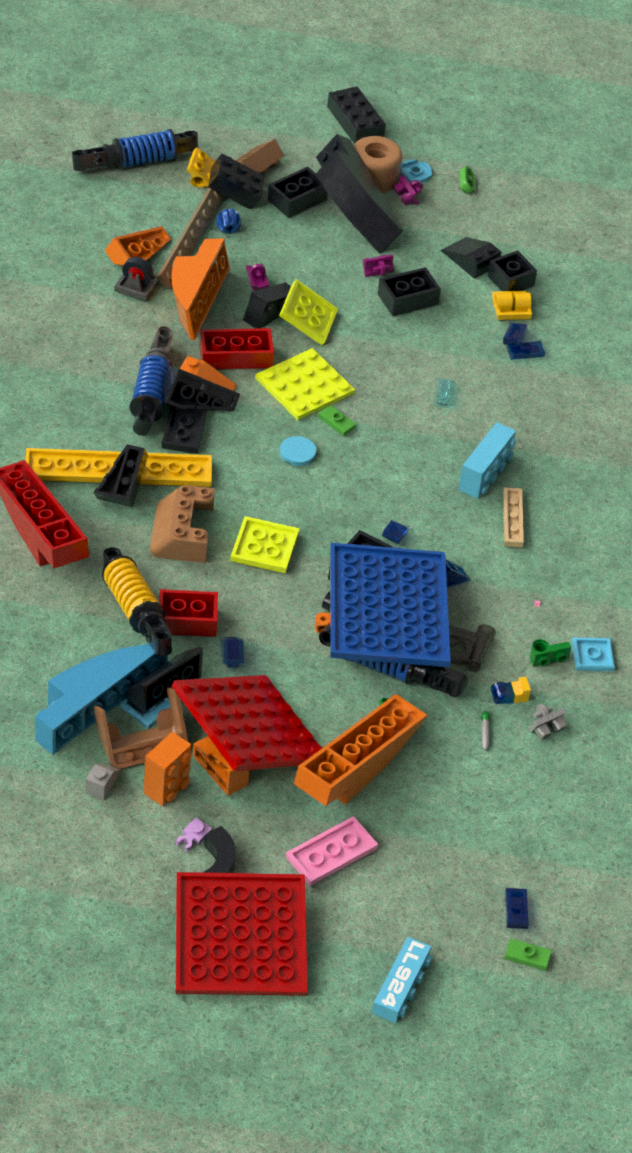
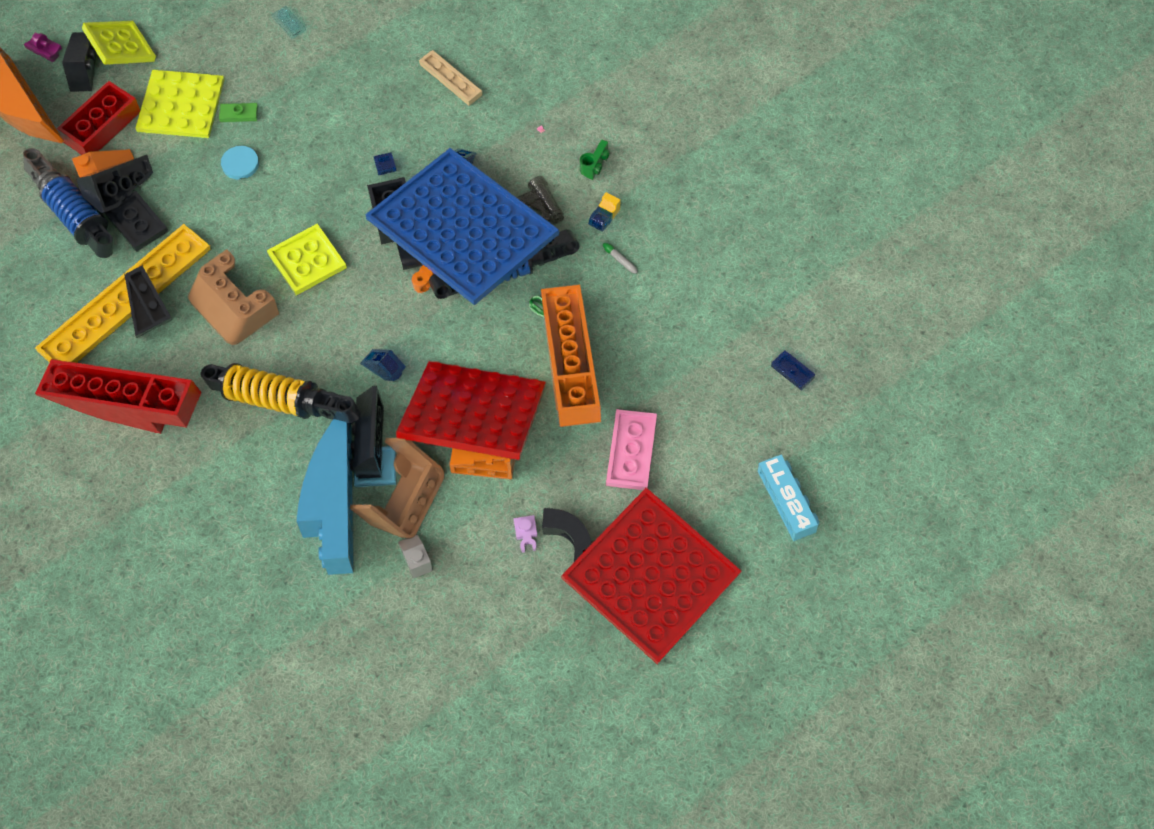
camera: 40 degrees left, 15 degrees up
orange brick [144,732,192,806] -> none
red brick [159,589,218,637] -> none
medium azure brick [459,422,517,499] -> none
bright green plate [504,938,551,971] -> none
light grey hips [528,704,567,739] -> none
medium azure tile [572,637,615,671] -> none

